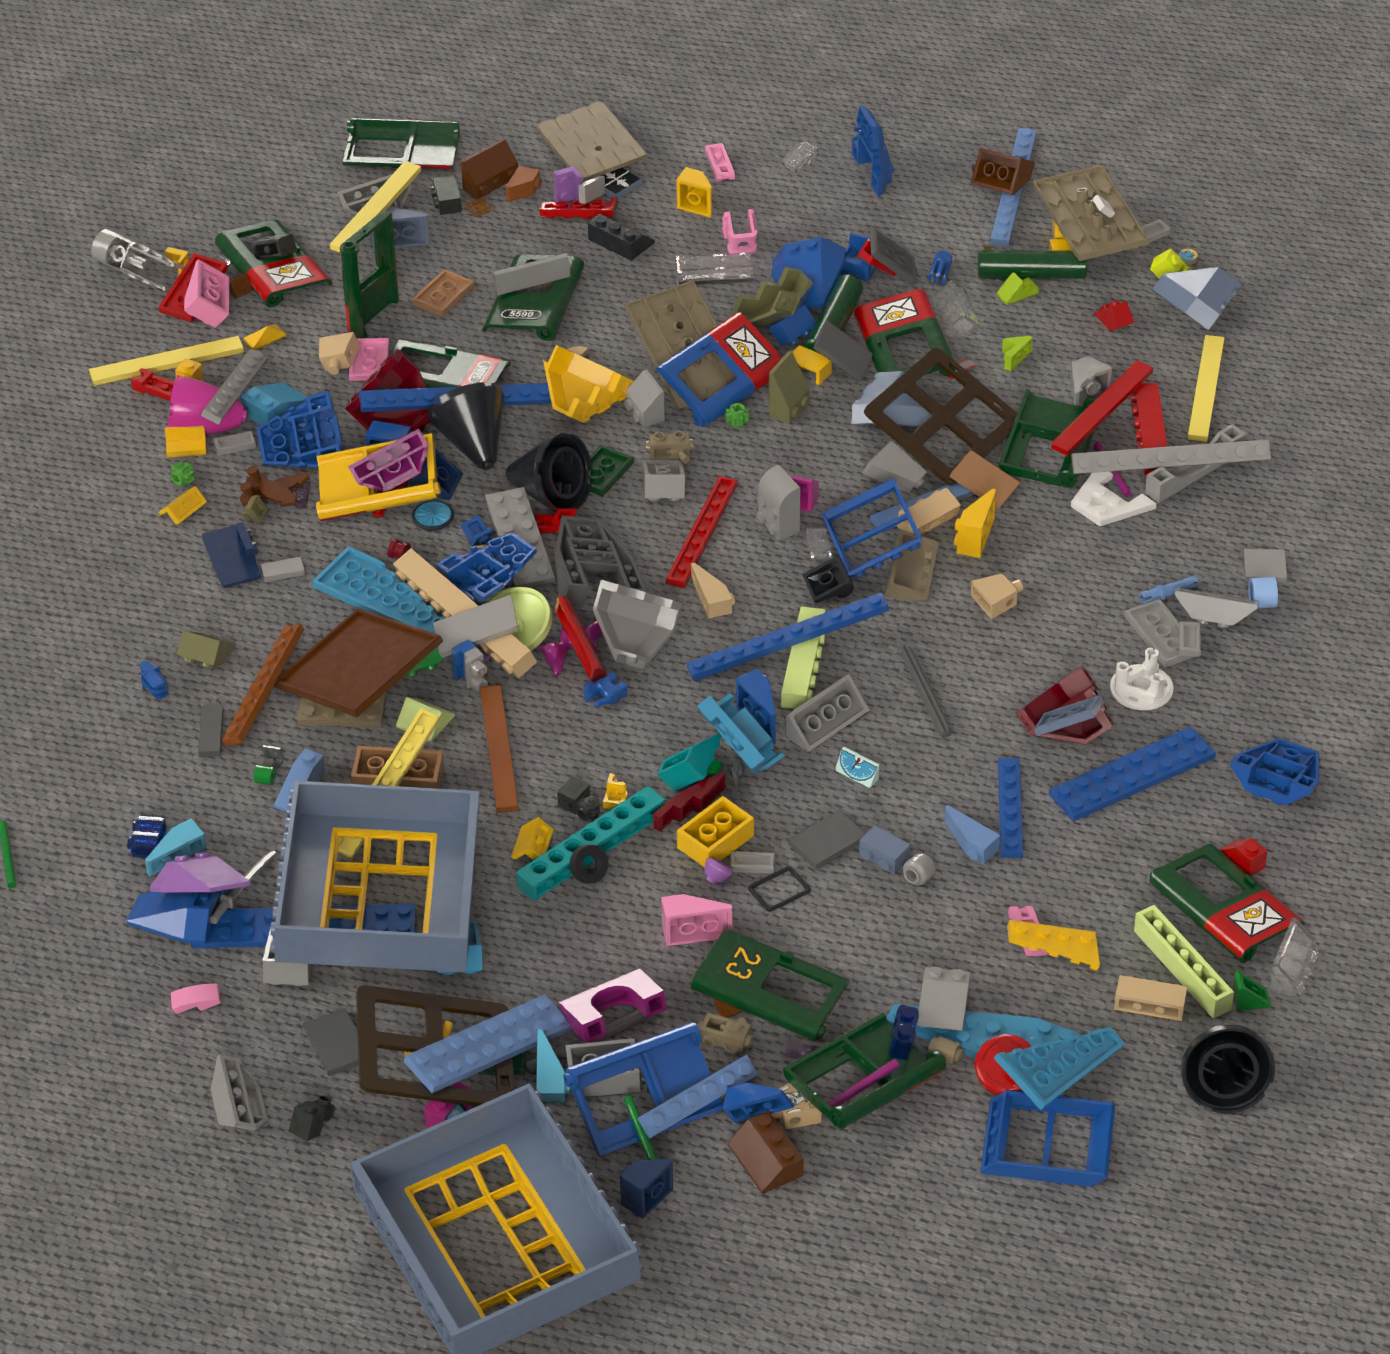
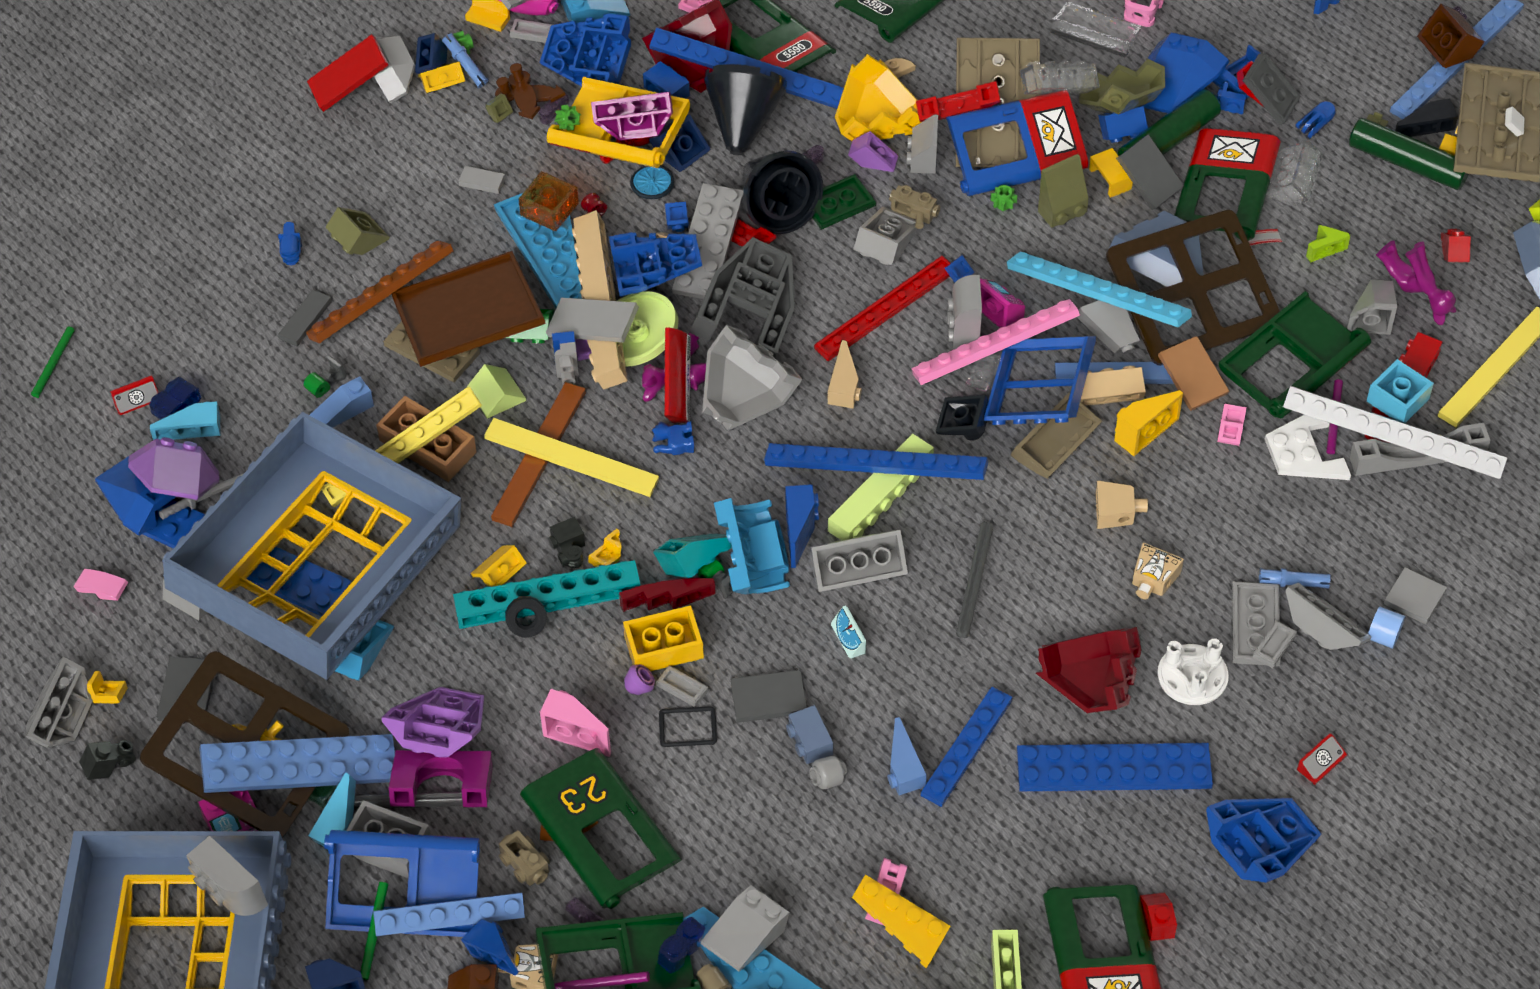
camera: 30 degrees right, 10 degrees up
dark blue bracket [202,522,261,588] -> none
lime slope [996,272,1039,305] -> none
sand blue tile [1034,695,1104,736] -> none
red tile [1051,360,1153,456] -> none
none -> yellow bracket [87,671,128,704]
none -> slope [110,376,160,415]
none -> light grey brick [186,836,268,916]
none -> red tile [307,34,389,112]
none -> light grey wedge [374,36,415,103]
none -> medium lavender wedge [382,687,484,758]
none -> dark blue slope [415,33,448,74]
none -> medium blue pin [442,33,489,88]
none -> light yellow tile [485,418,659,497]
none -> clear orange brick [518,171,579,231]
none -> bright green gear [554,105,581,131]
none -> medium lavender slope [848,131,898,172]
none -> bright pink plate [911,299,1080,385]
none -> red slope [916,81,1001,122]
none -> blue tile [944,255,975,283]
none -> medium azure plate [1007,252,1192,327]
none -> clear brick [1020,61,1100,95]
none -> tan torso [1132,543,1184,599]
none -> blue bracket [1217,82,1247,114]
none -> bright pink slope [1217,404,1246,446]
none -> slope [1297,733,1347,785]
none -> medium azure brick [1366,359,1434,423]
none -> magenta animal [1376,240,1456,325]
none -> black slope [1395,98,1458,137]

